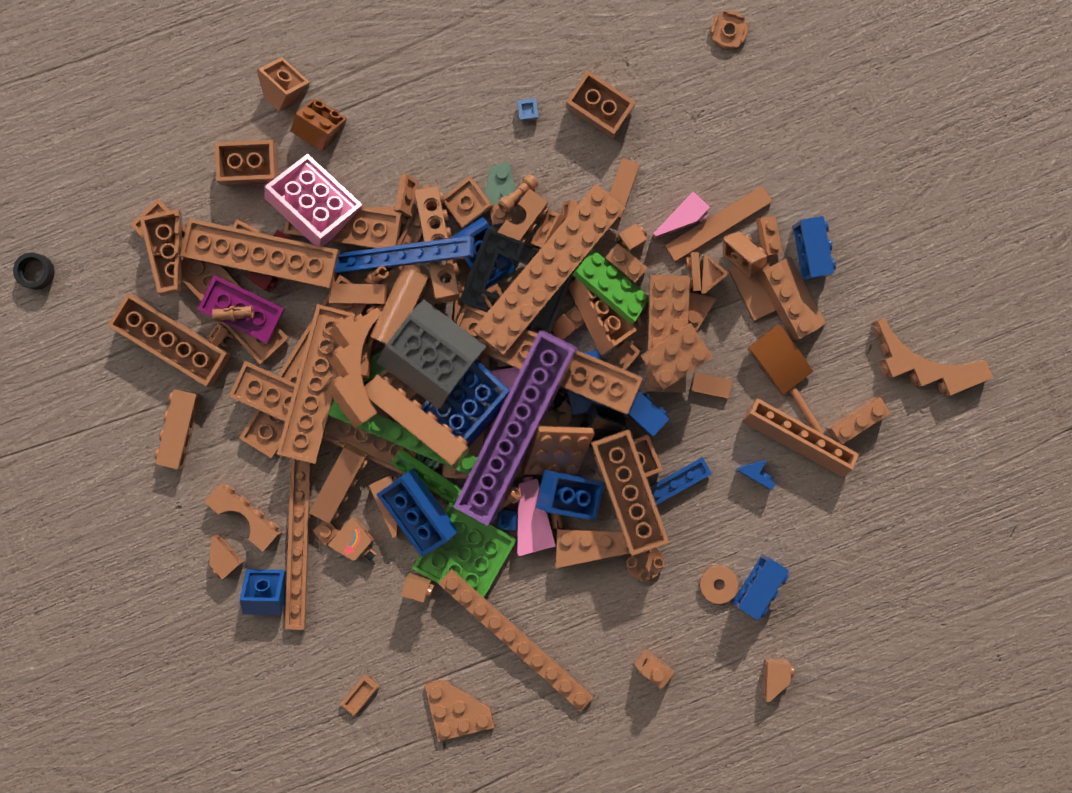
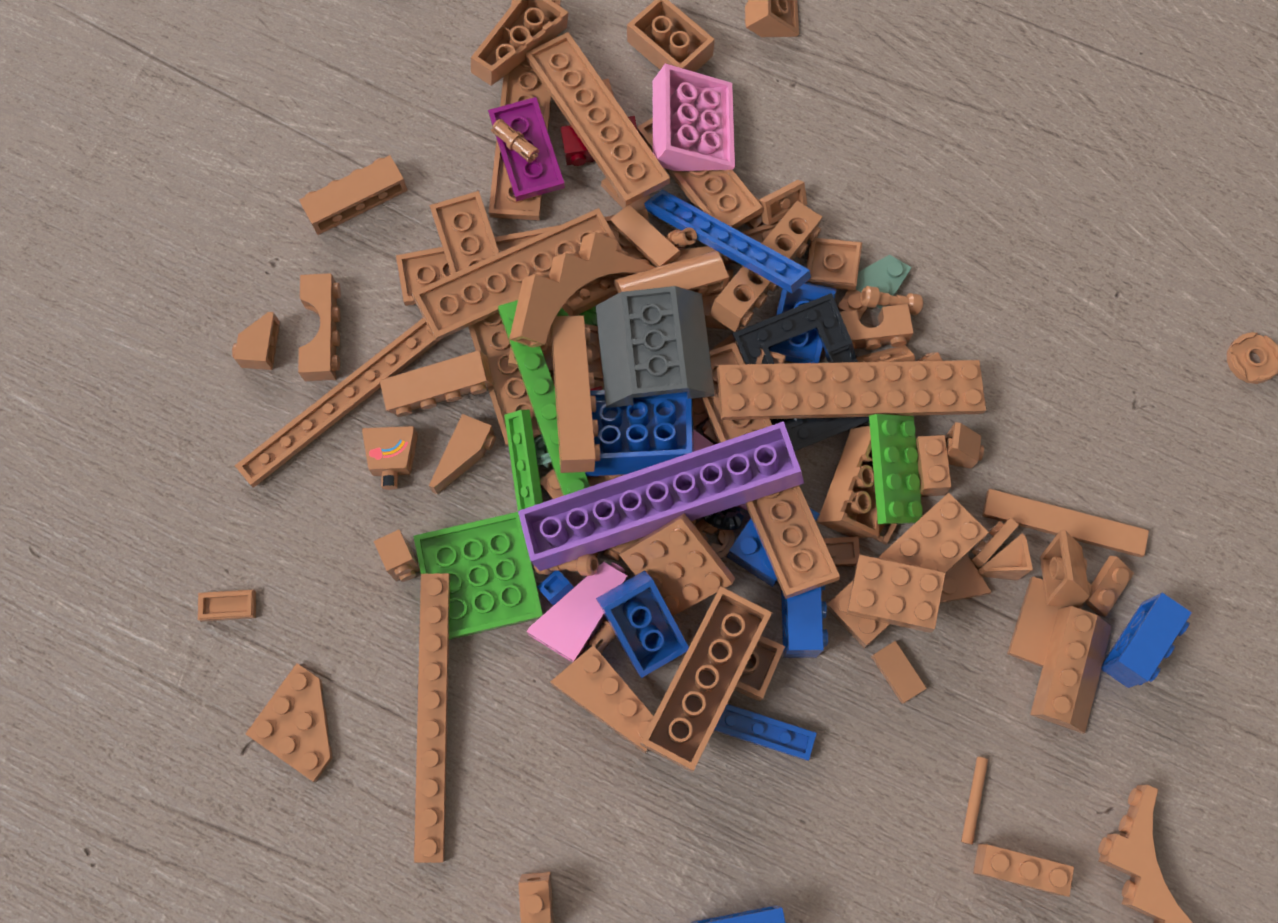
camera: 50 degrees right, 15 degrees down
nougat brick [107,293,232,387] -> none
nougat tile [208,323,233,347] -> none
blue slope [239,569,285,615] -> none
dark orange slope [290,98,347,151] -> none
nougat plate [312,521,339,545] -> none
blue slope [376,468,458,557] -> none
medium blue plate [517,98,539,121] -> none
nougat slope [551,305,585,340] -> none
nougat brick [566,70,636,139] -> none
black torso [580,403,627,447] -> none
nougat tile [609,158,640,219] -> none
nougat dish [626,547,664,582] -> none
bright pink slope [652,192,710,239] -> none
nougat tile [699,565,738,604] -> none
blue slope [736,460,776,490] -> none
nougat brick [742,398,859,477] -> none
dark orange slope [747,324,813,395] -> none

